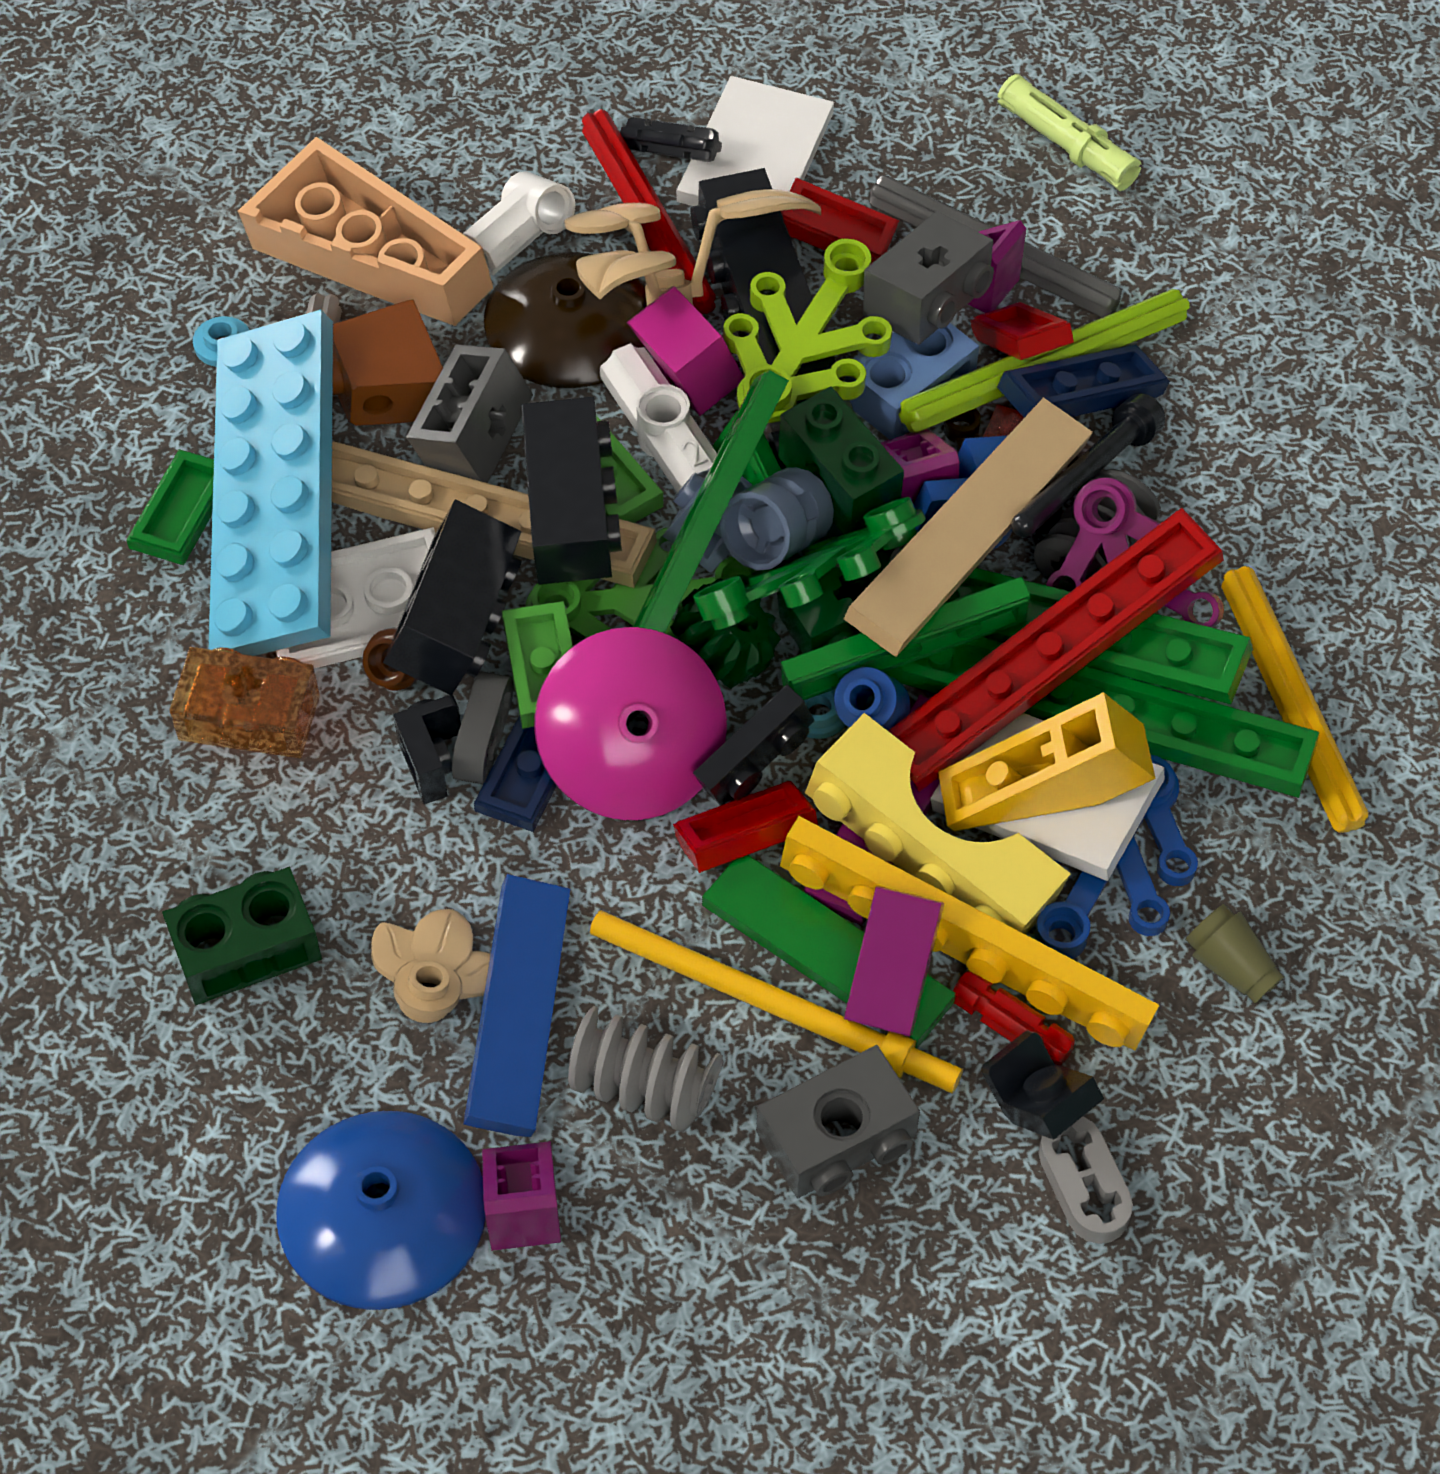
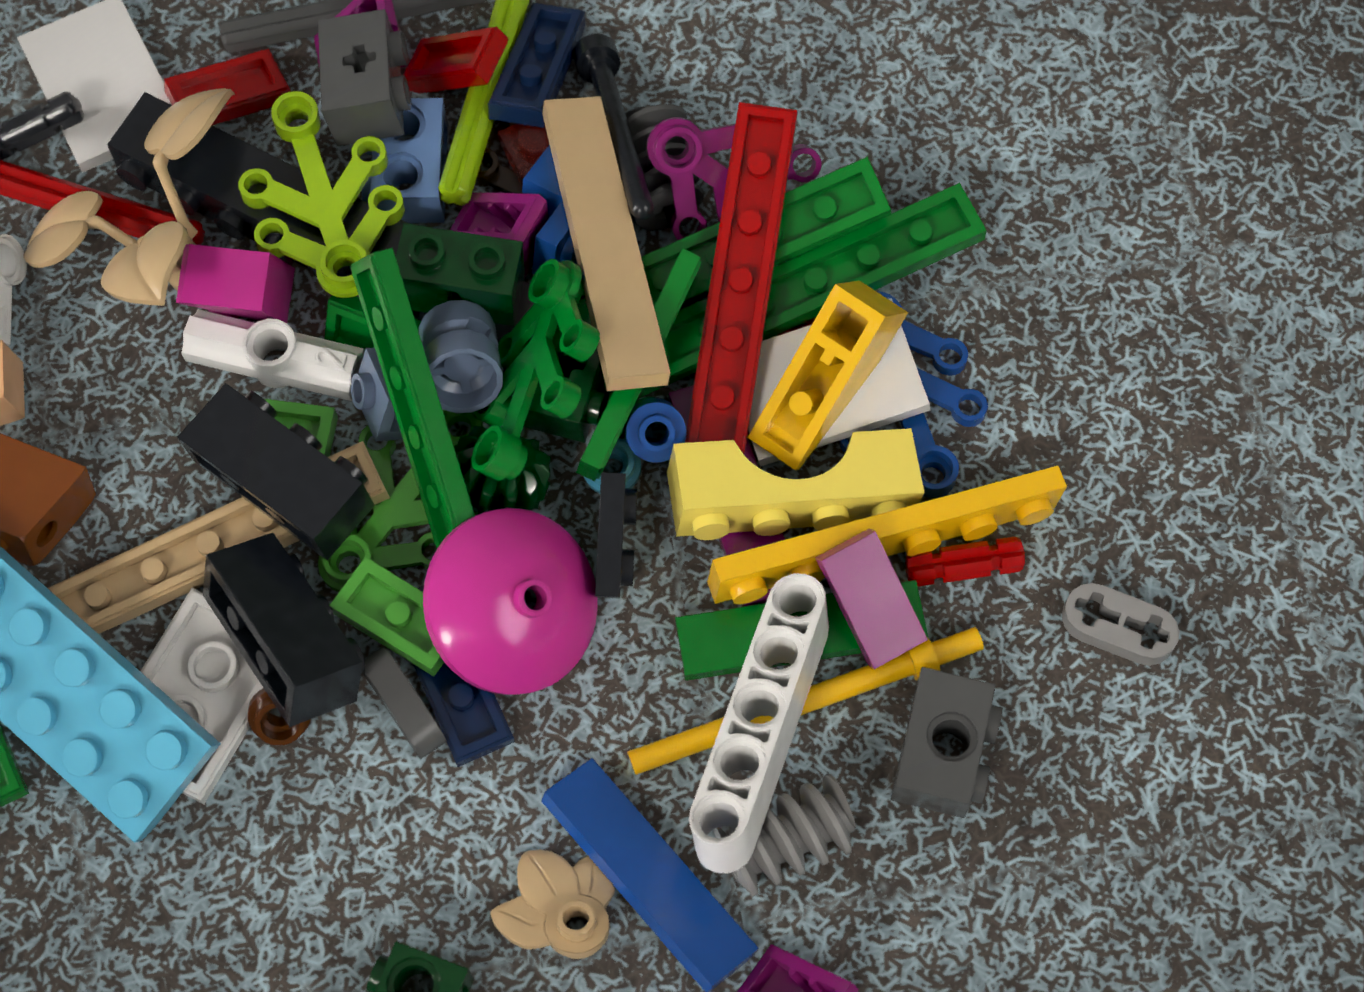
camera: 45 degrees left, 10 degrees up
clear orange brick [169,647,320,759] -> none
black bracket [393,695,461,805] -> none
dark grey brick [406,344,533,483] -> none
dark brown dish [484,252,647,388] -> none
red tile [673,781,818,873] -> none
black bracket [981,1030,1104,1140] -> none
olive cone [1185,904,1285,1004] -> none
yellow axle [1221,566,1369,833] -> none
none -> white beam [689,573,829,873]

